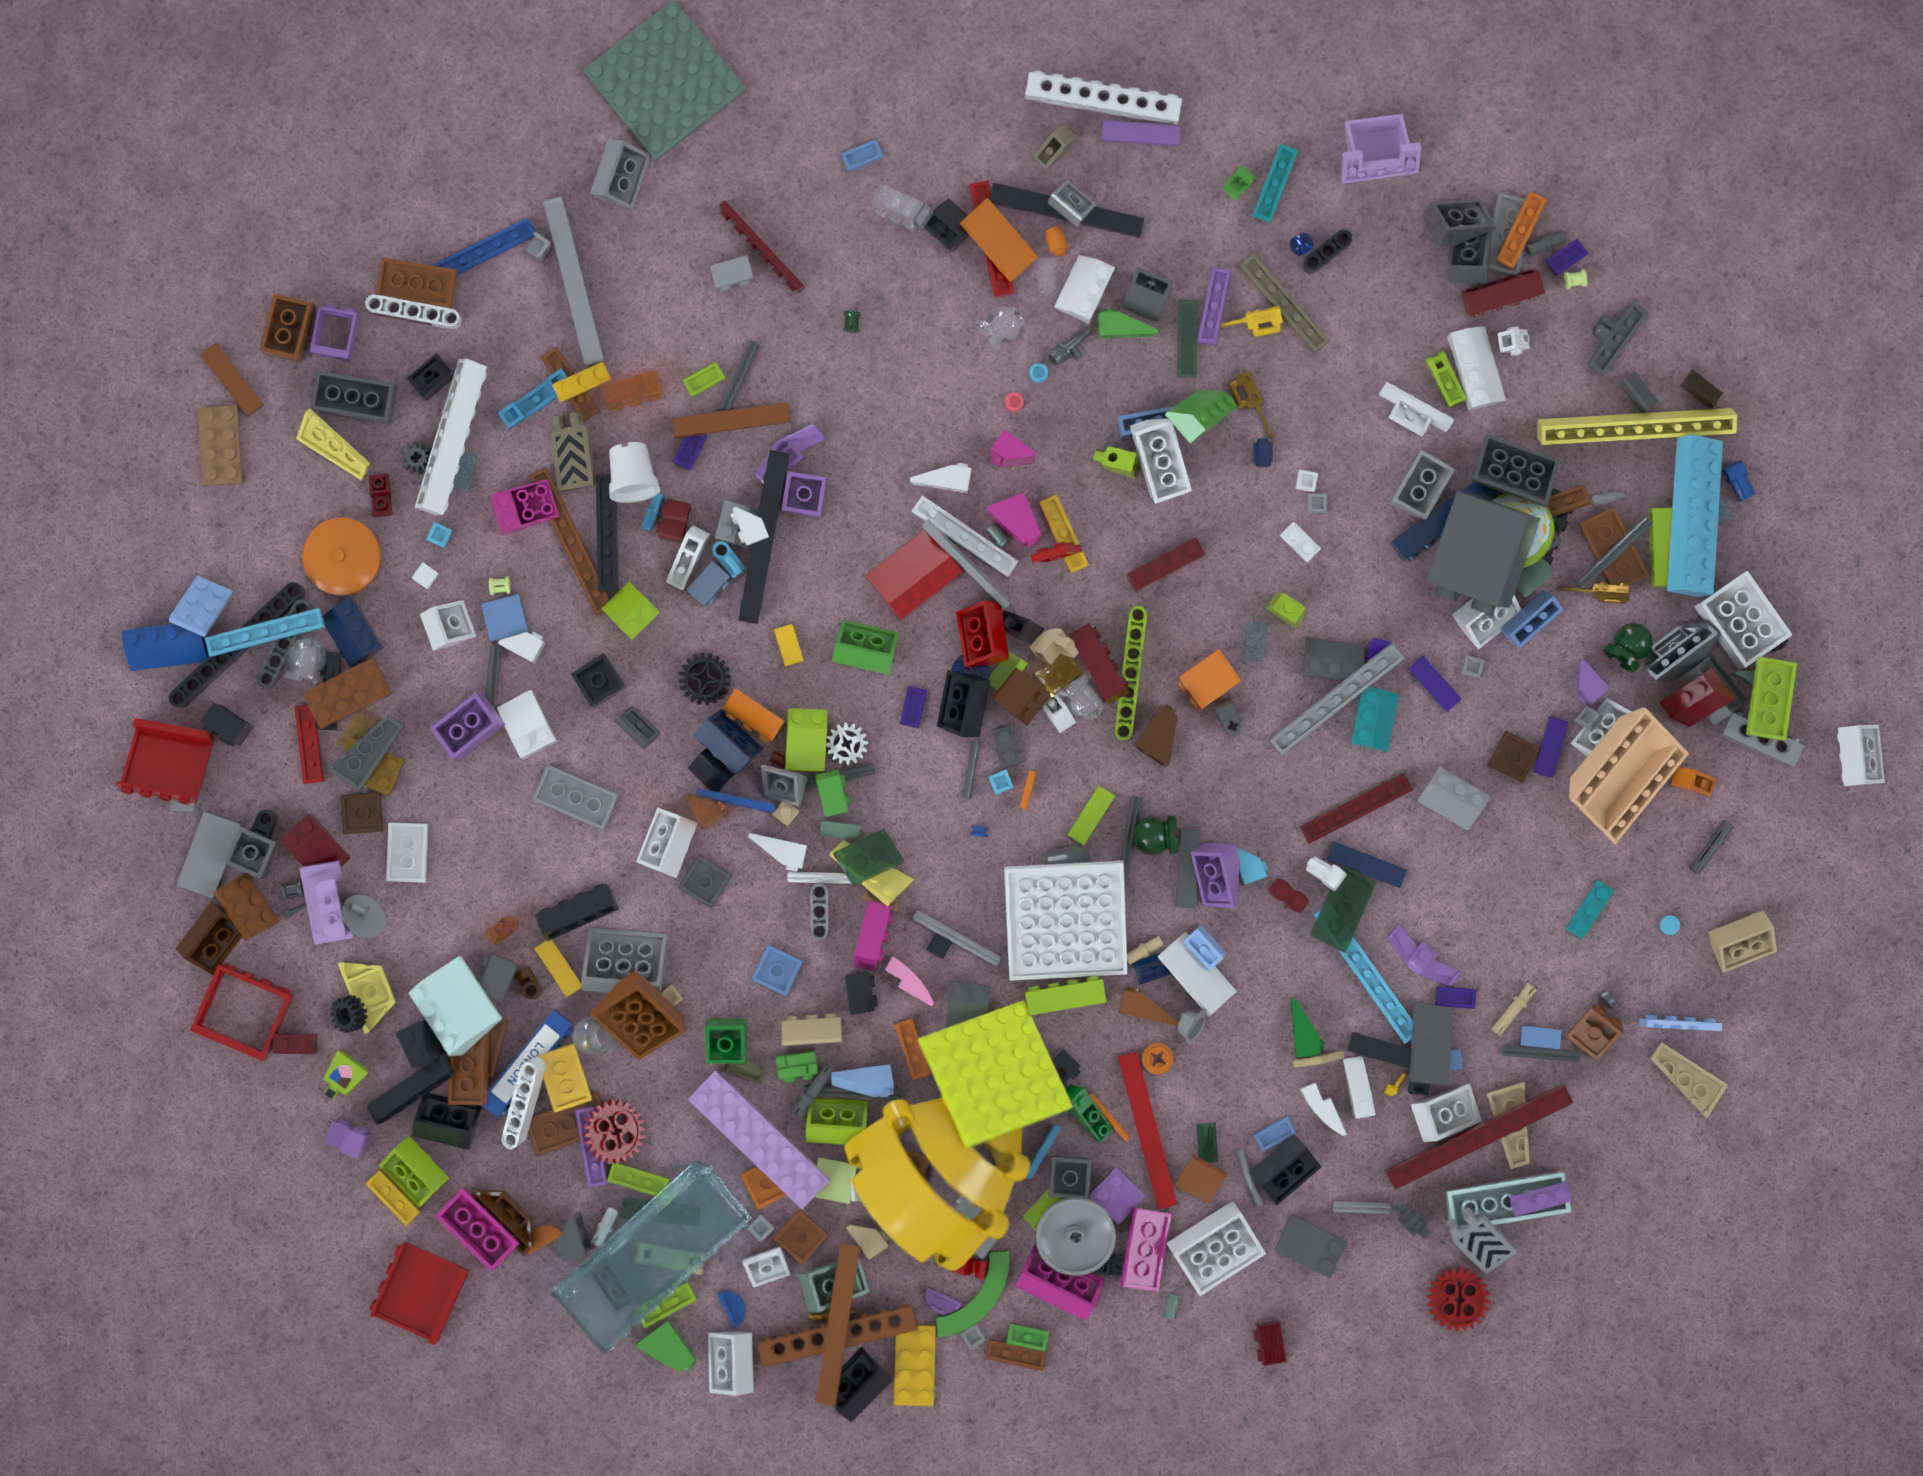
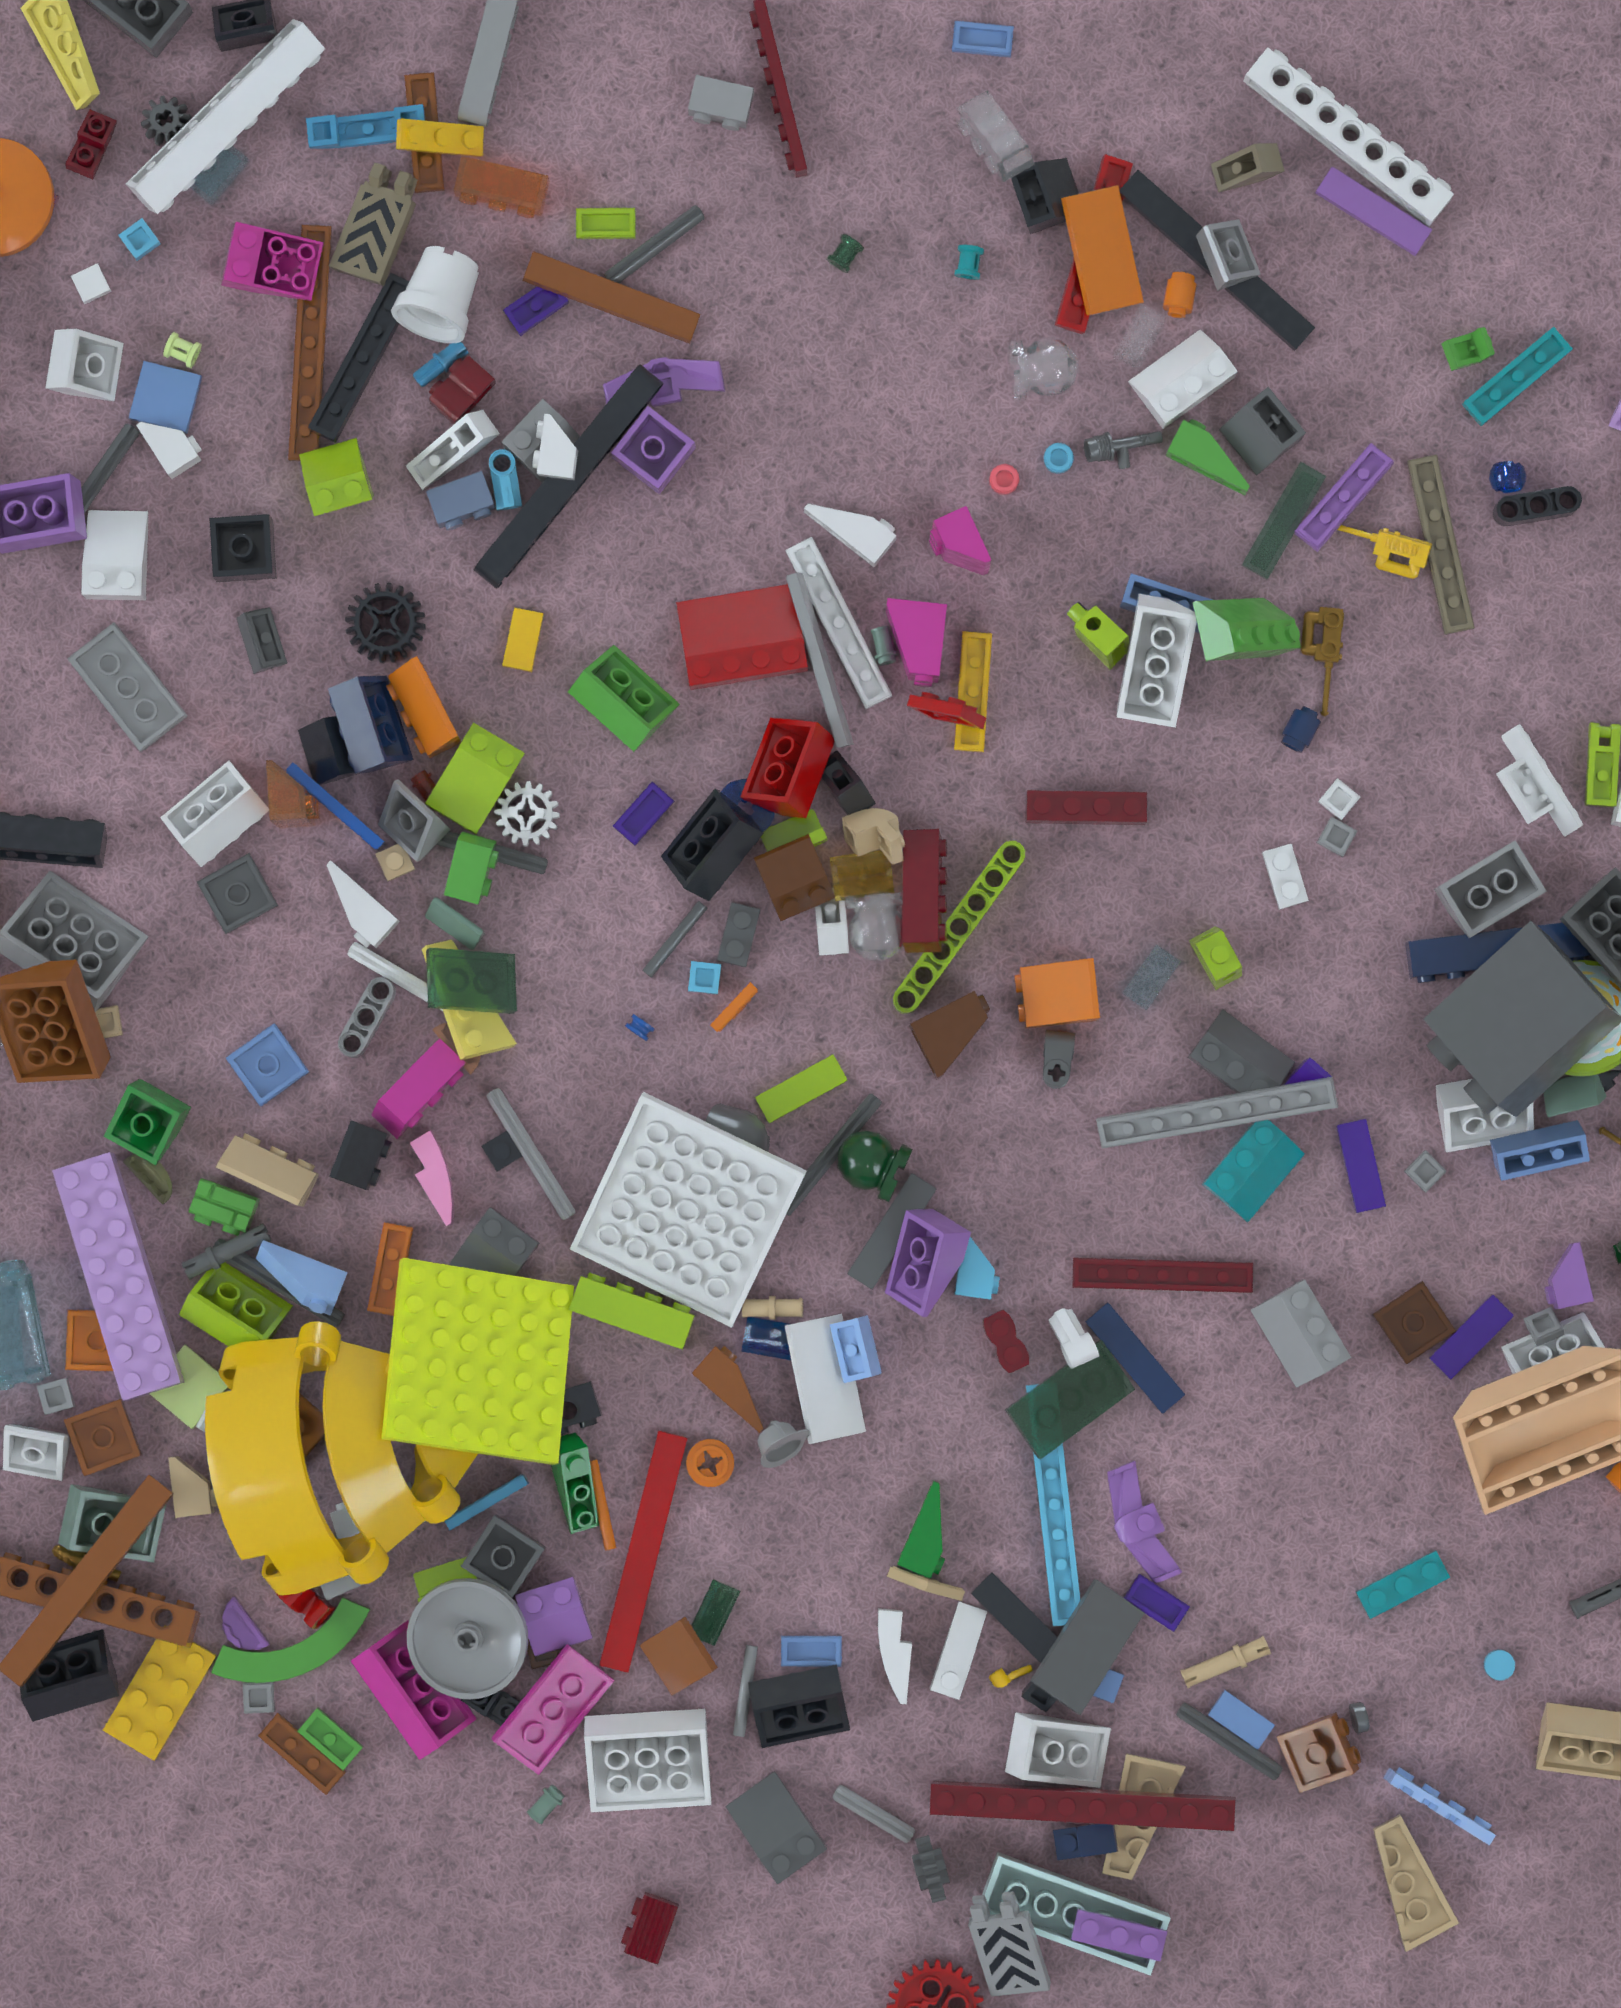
camera: 35 degrees right, 0 degrees up
none -> teal bush [954,245,984,280]
none -> dark blue slope [1053,1824,1118,1861]

